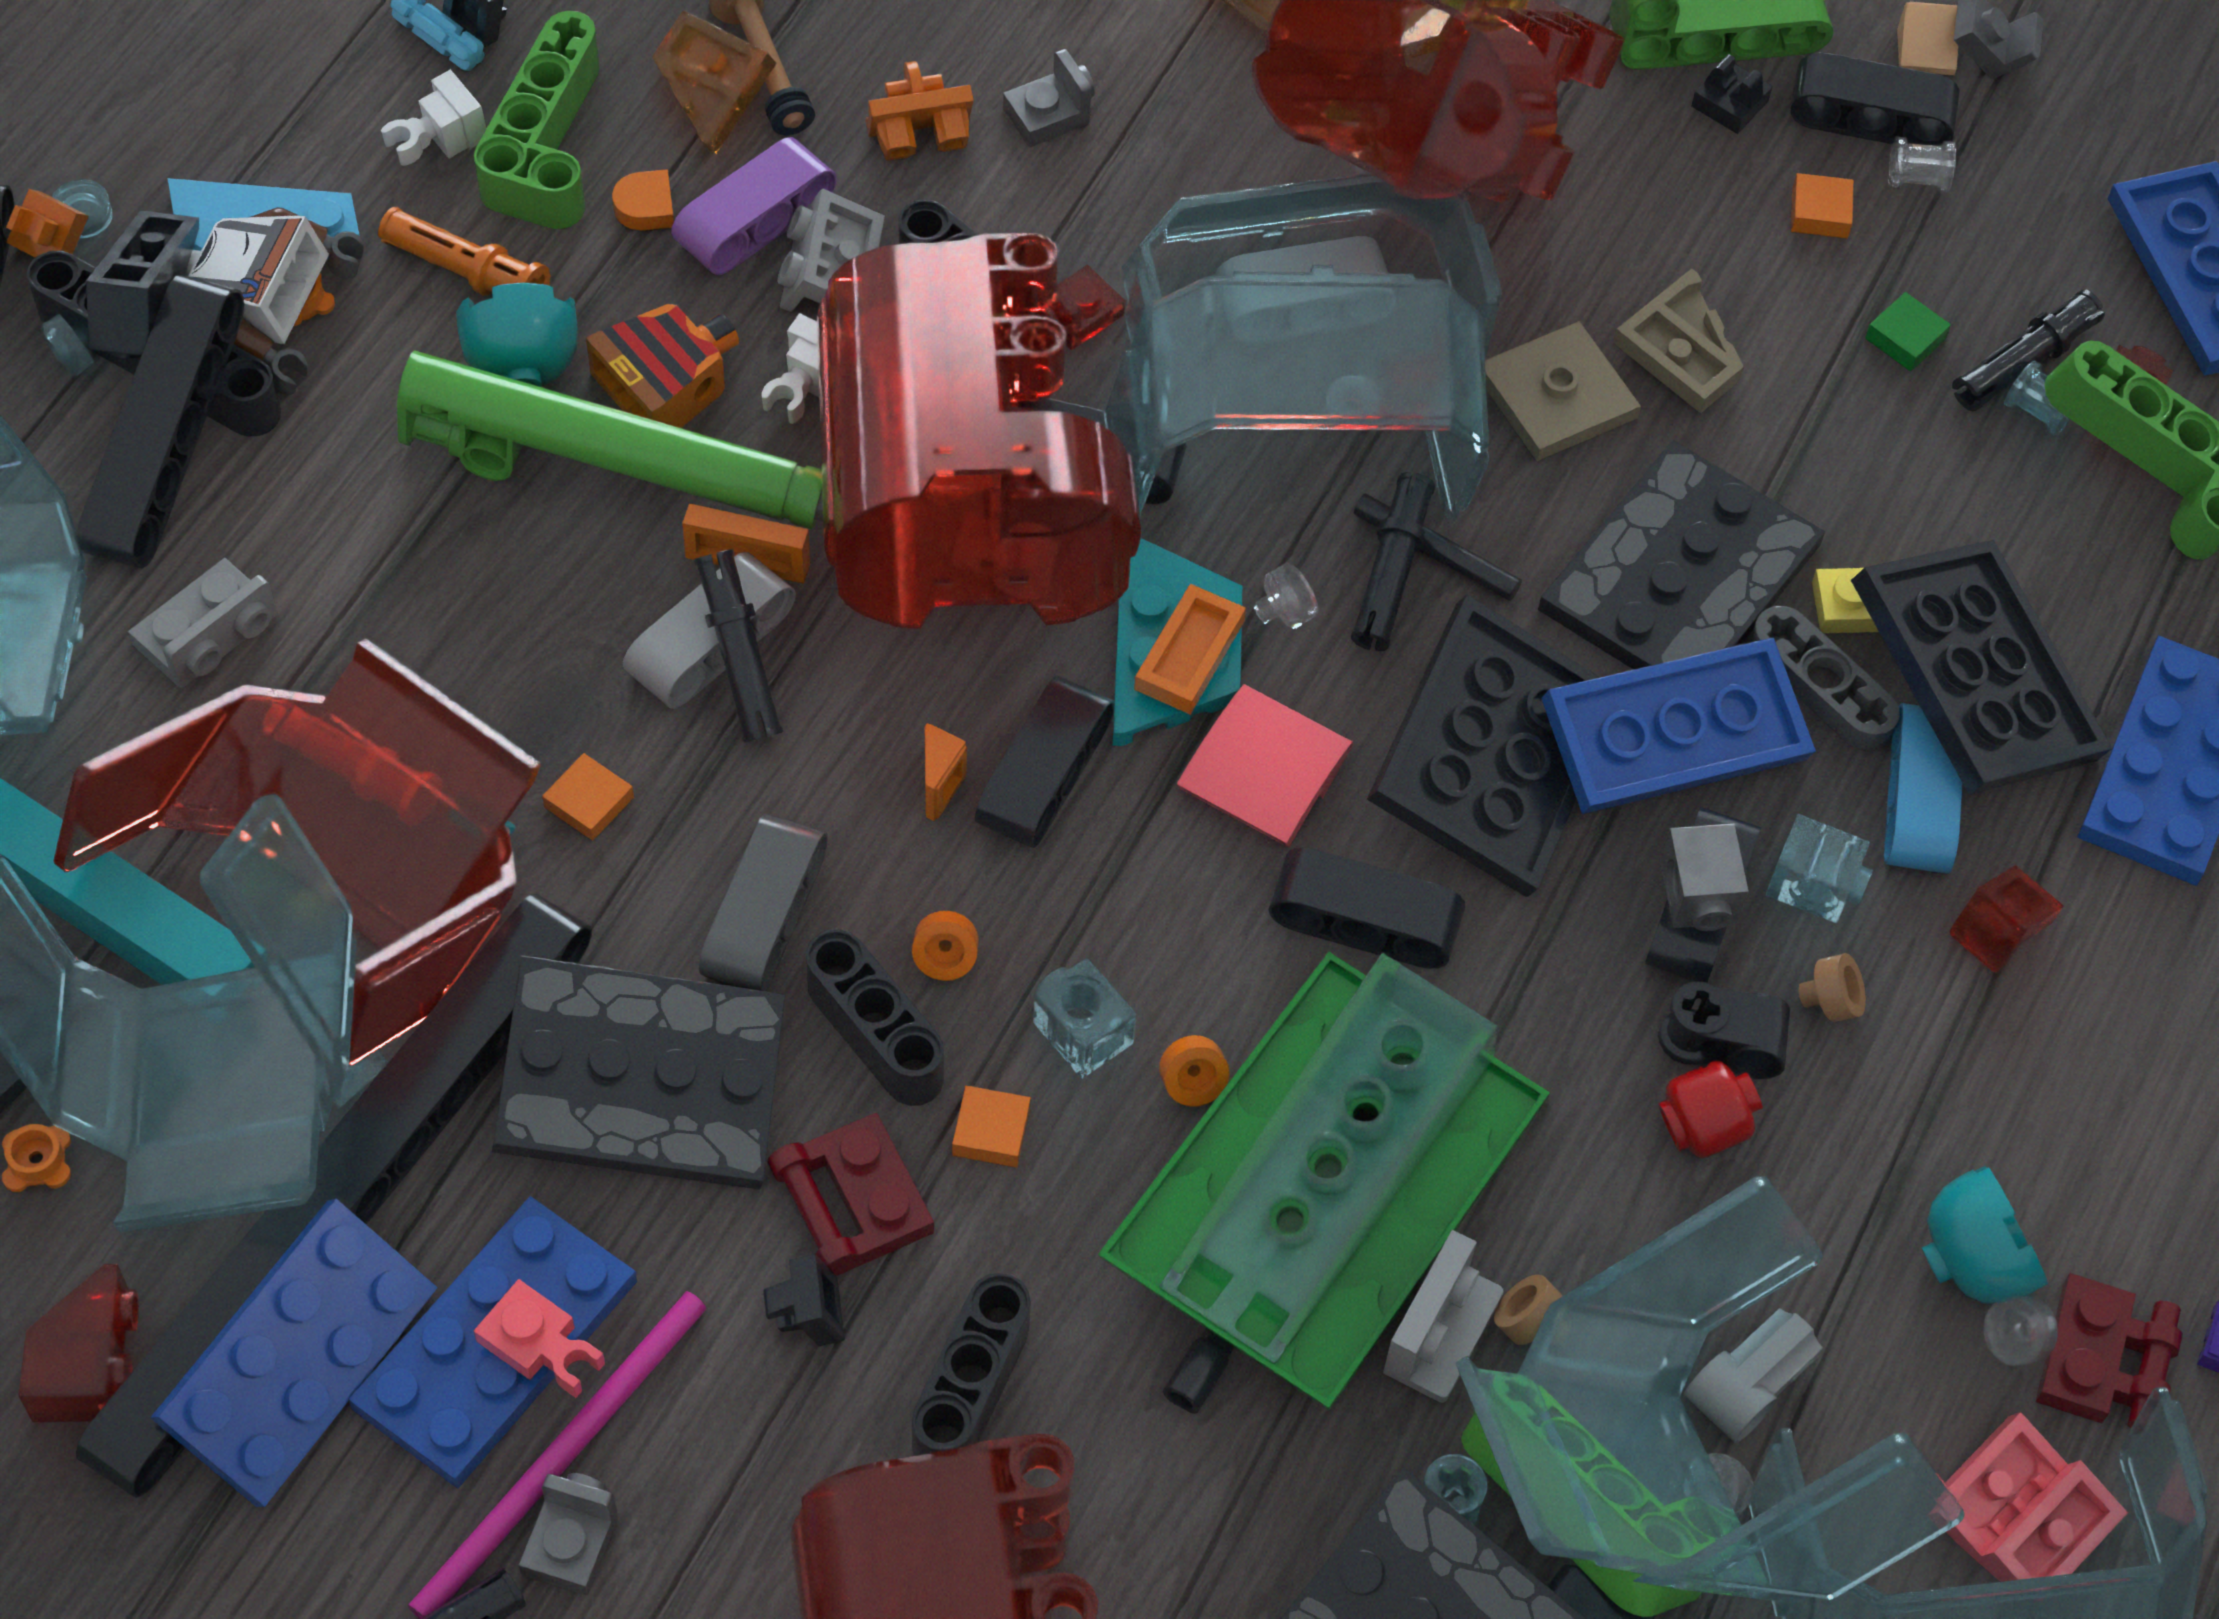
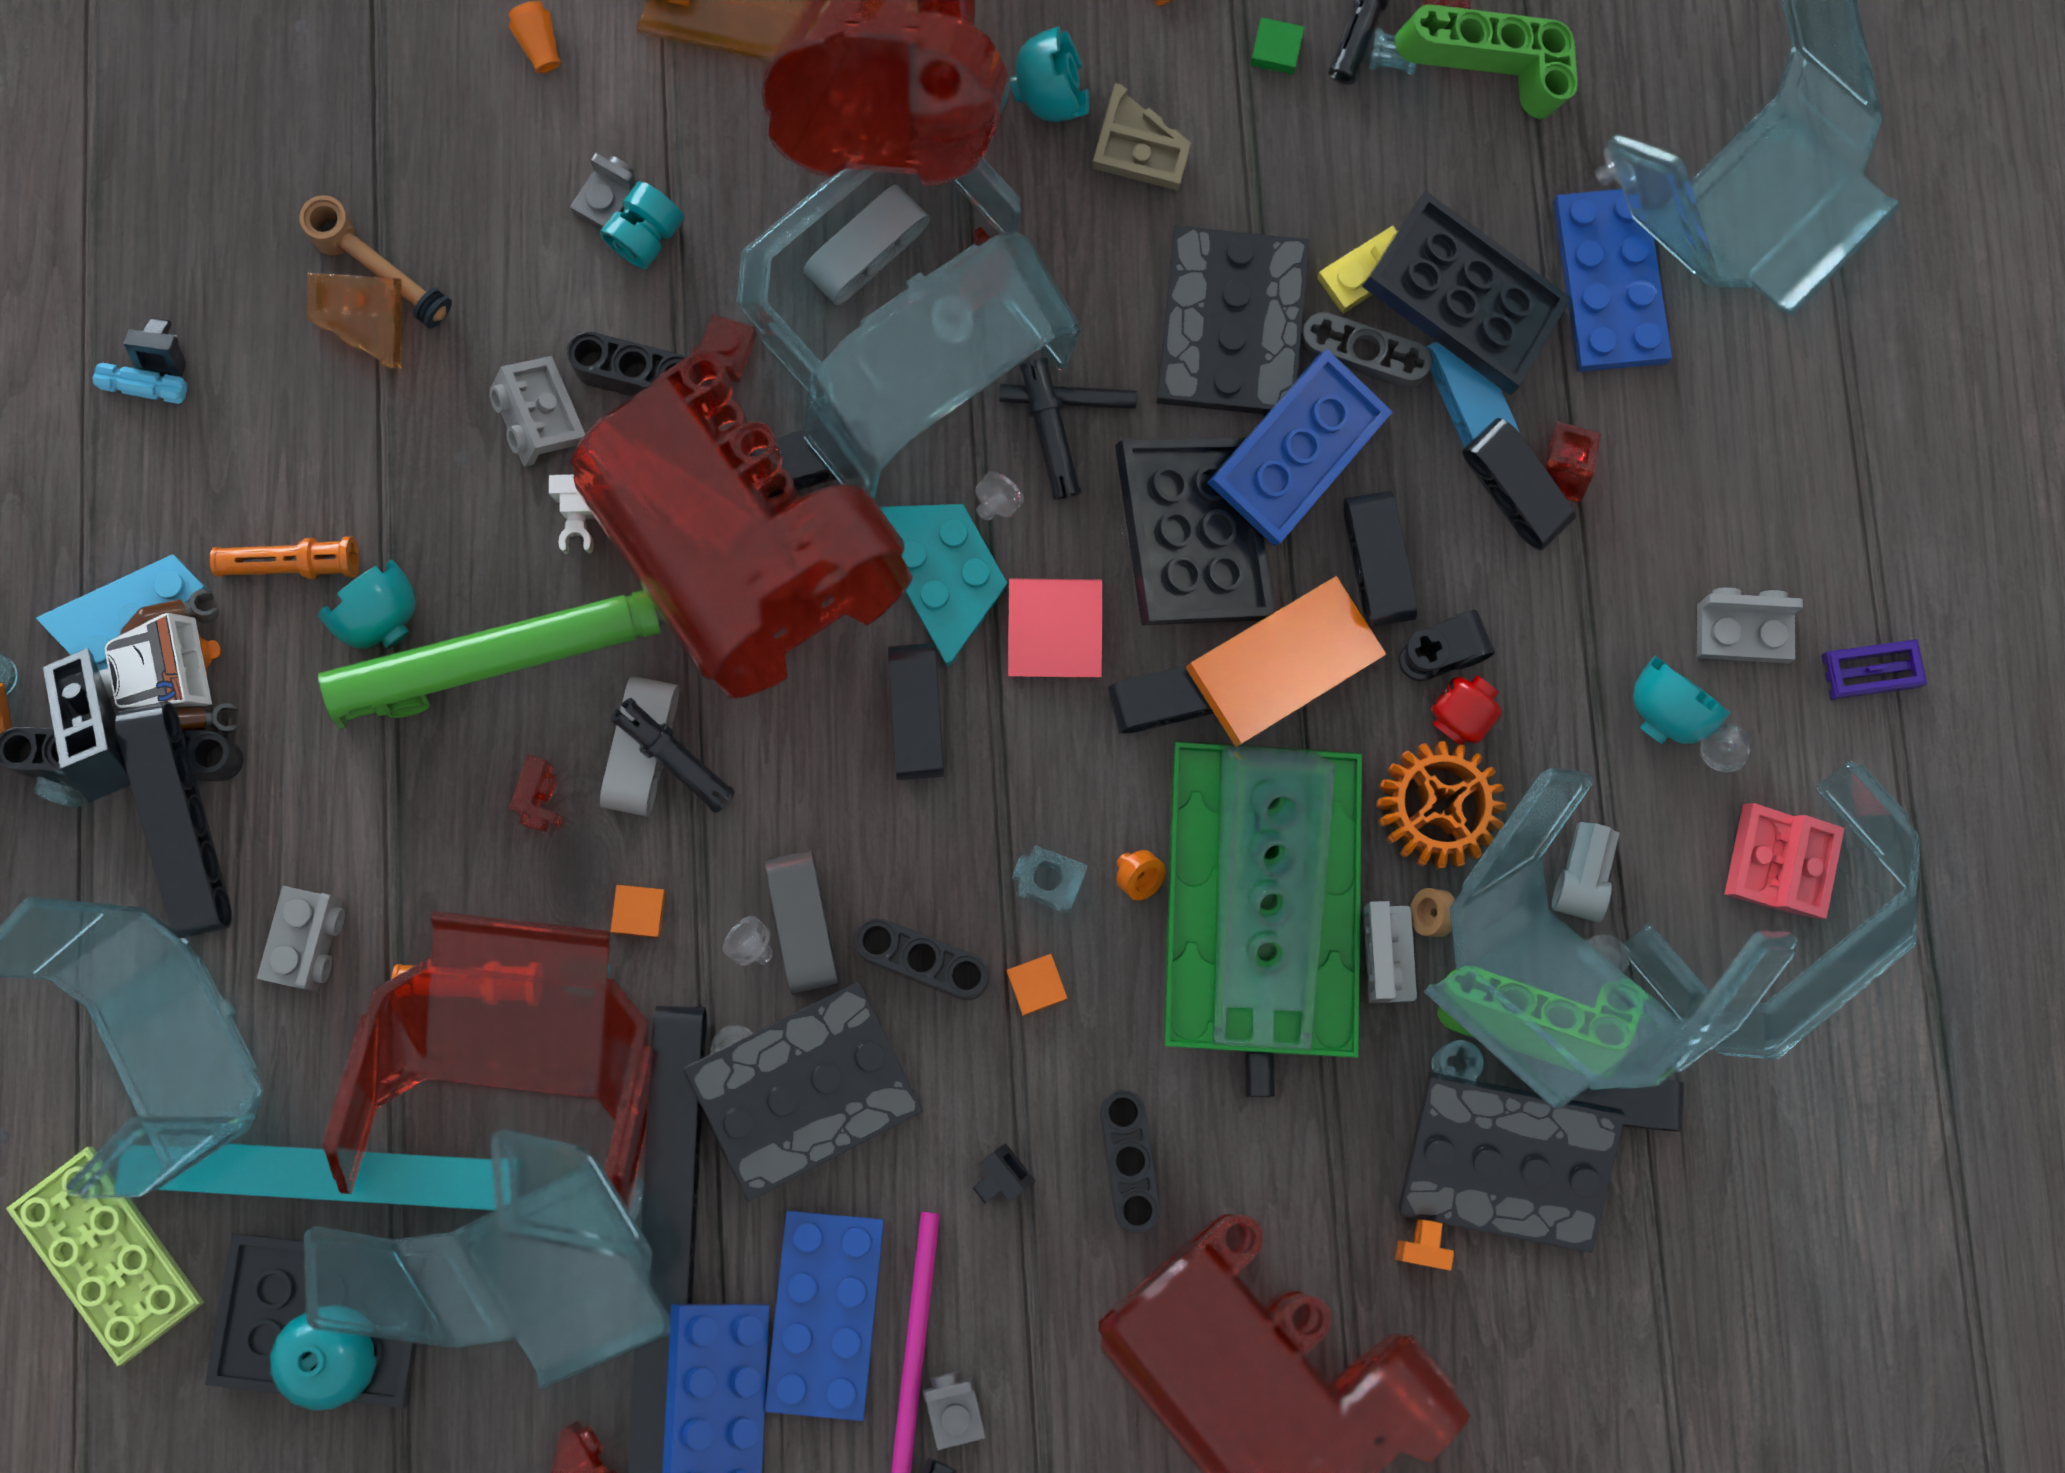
camera: 30 degrees left, 20 degrees up
orange plate [2,1124,71,1192] -> none
white piece [381,69,487,166] -> none
bright green beam [474,11,600,229] -> none
coral plate [474,1279,605,1398] -> none
torso [586,304,739,428] -> none
orange tile [612,169,674,230] -> none
medium lavender beam [671,137,837,275] -> none
orange tile [682,503,810,584] -> none
dark red plate [767,1112,934,1276] -> none
orange hips [865,61,974,161] -> none
orange tile [912,911,979,981] -> none
orange slope [925,723,967,821] -> none
orange tile [1134,584,1246,715] -> none
dark tan plate [1476,321,1641,461] -> none
flat silver brick [1660,824,1749,931] -> none
clear light blue brick [1765,814,1873,923] -> none
medium nougat tile [1799,953,1866,1022] -> none
dark red plate [2035,1273,2183,1434] -> none
none -> clear red bracket [509,754,564,832]
none -> teal wheel [599,181,685,270]
none -> clear tile [723,916,773,966]
none -> teal cylinder [1010,26,1090,122]
none -> orange tile [1185,576,1386,747]
none -> orange gear [1376,741,1506,870]
none -> black beam [1462,418,1576,550]
none -> light grey bracket [1697,588,1803,664]

